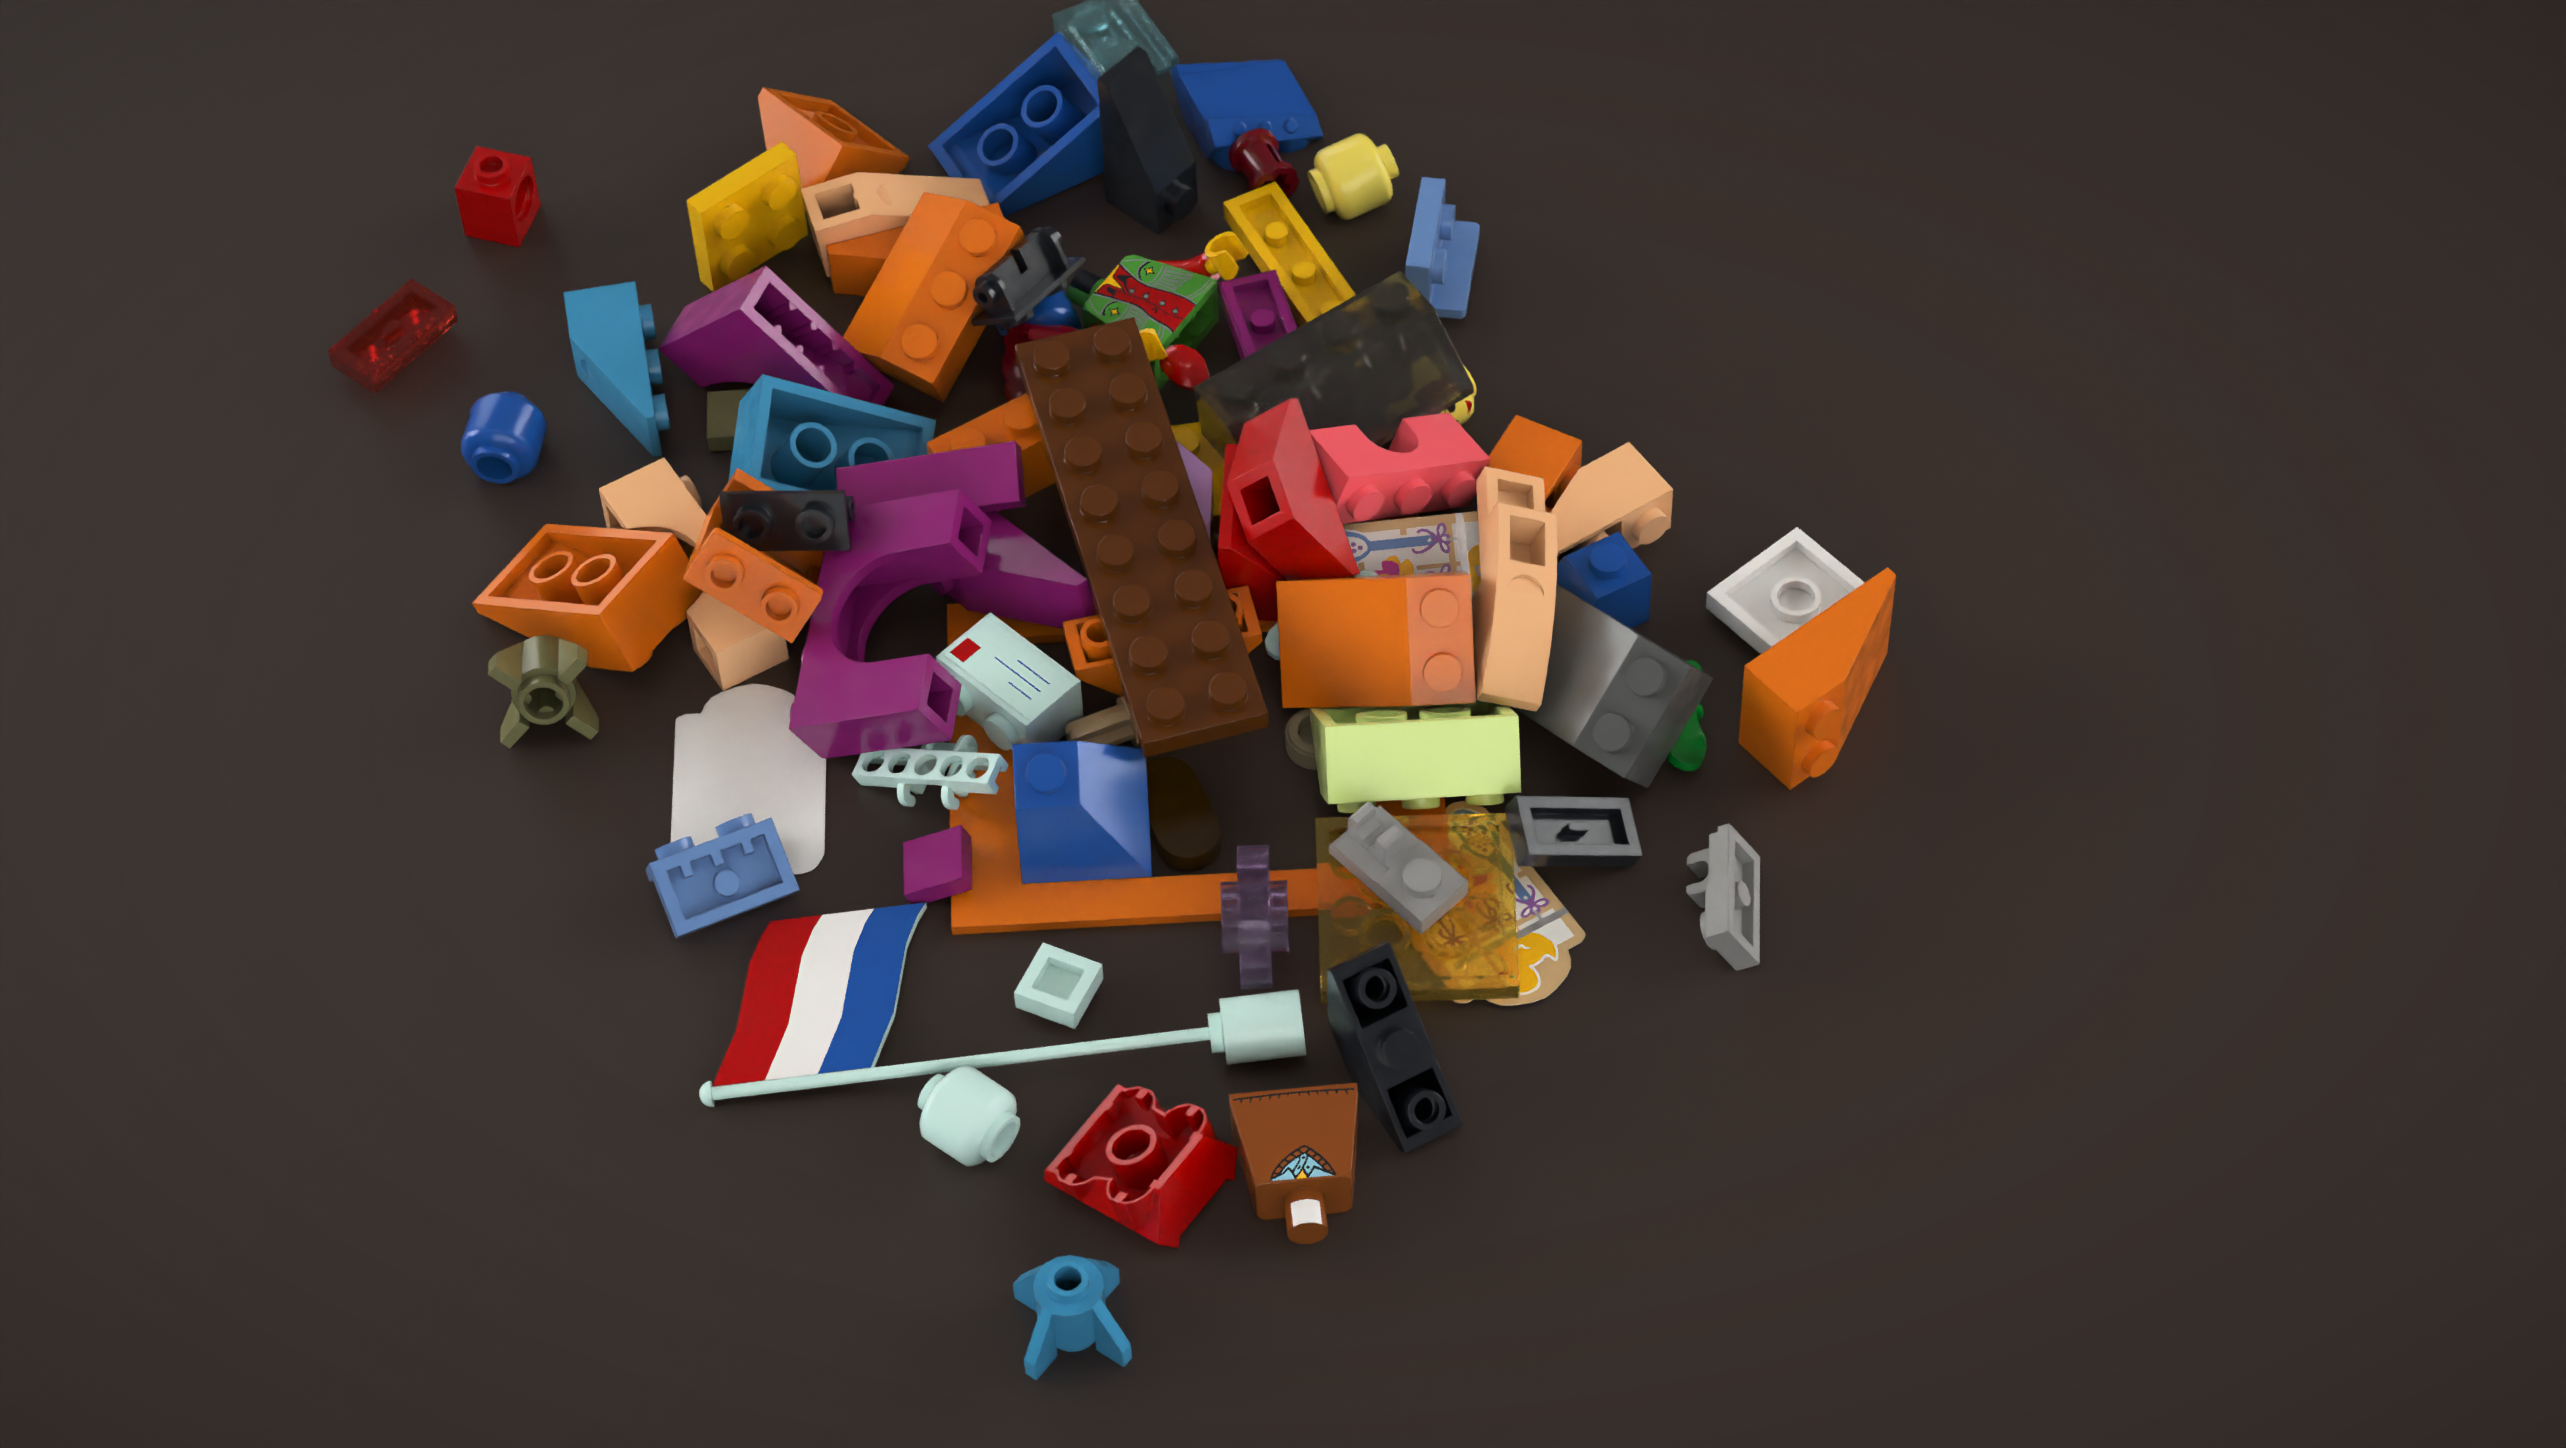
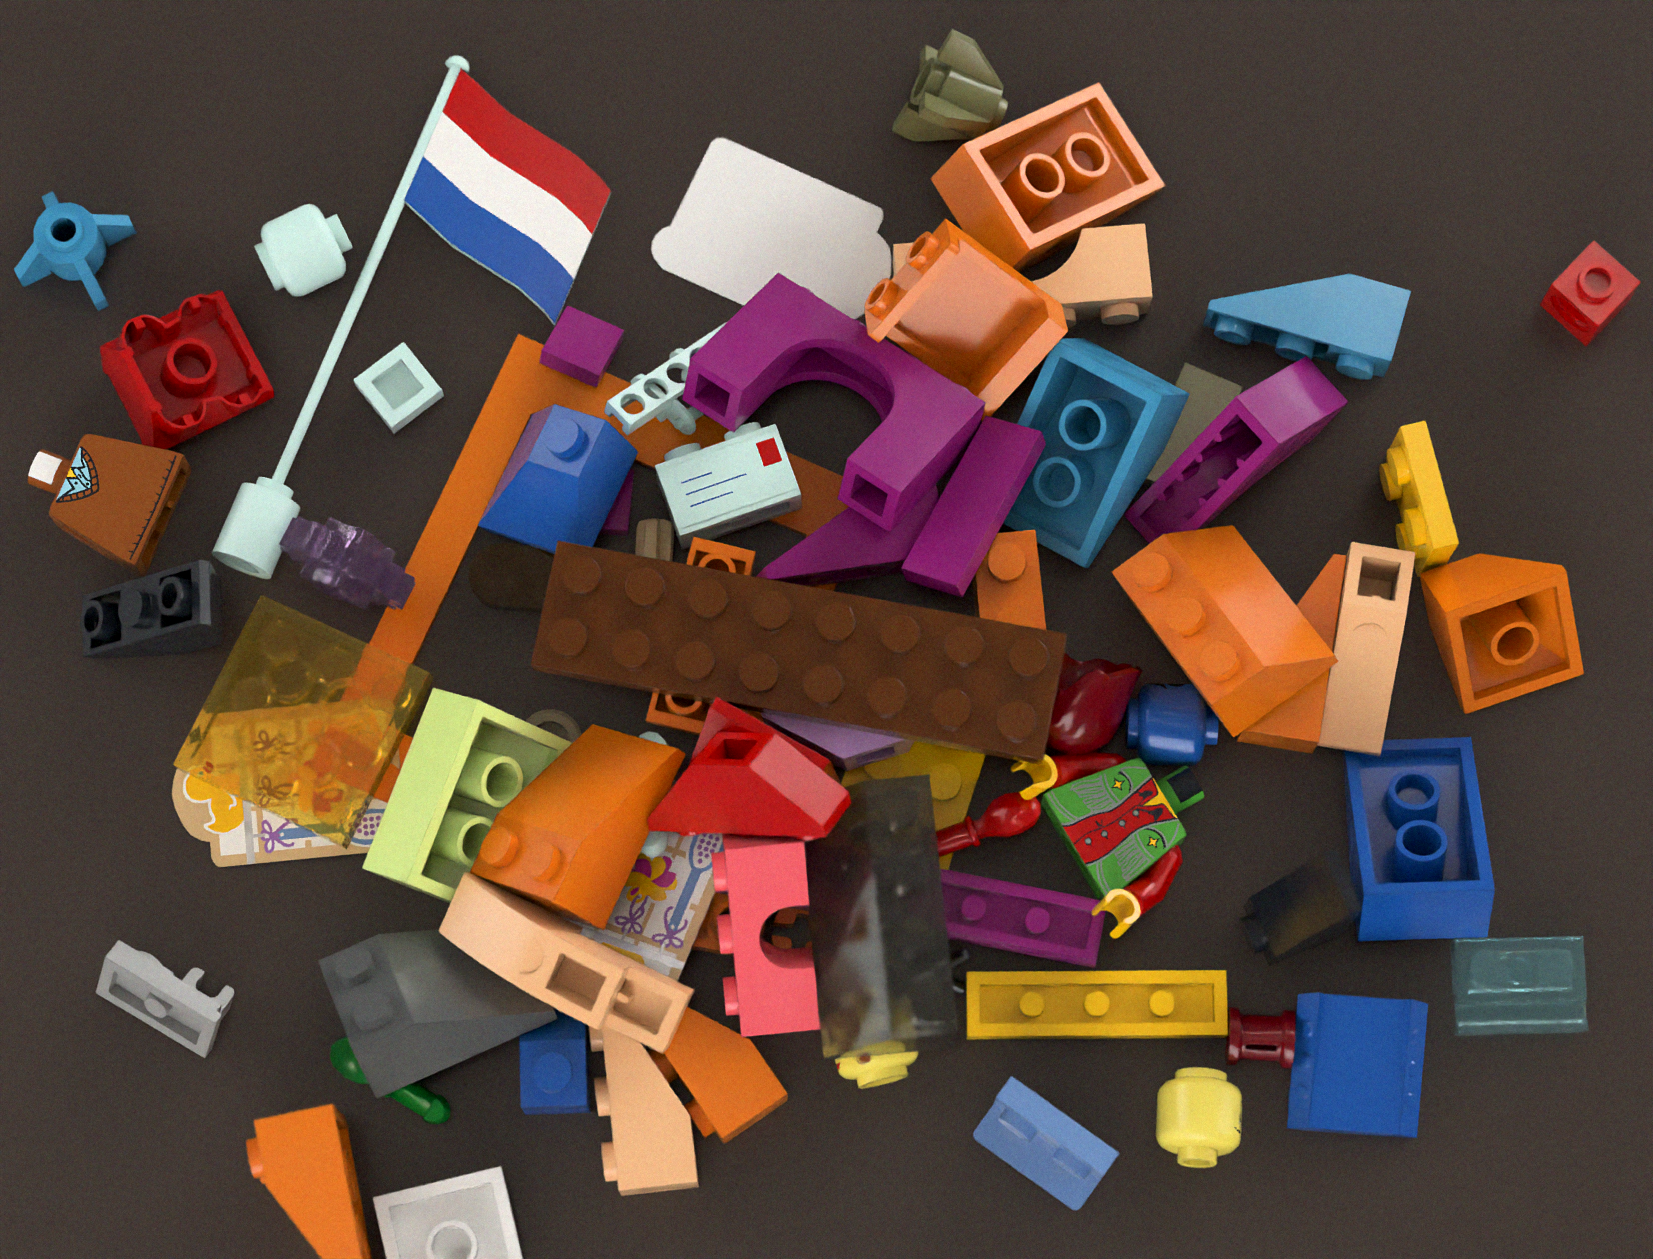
camera: 115 degrees right, 25 degrees up
clear red plate [328,279,458,394] -> none
blue head [461,391,547,484] -> none
medium blue bracket [645,813,800,939] -> none
black hinge [719,490,855,551] -> none
black hinge [971,227,1086,329] -> none
light grey plate [1329,802,1468,934] -> none
plate [1504,796,1643,867] -> none

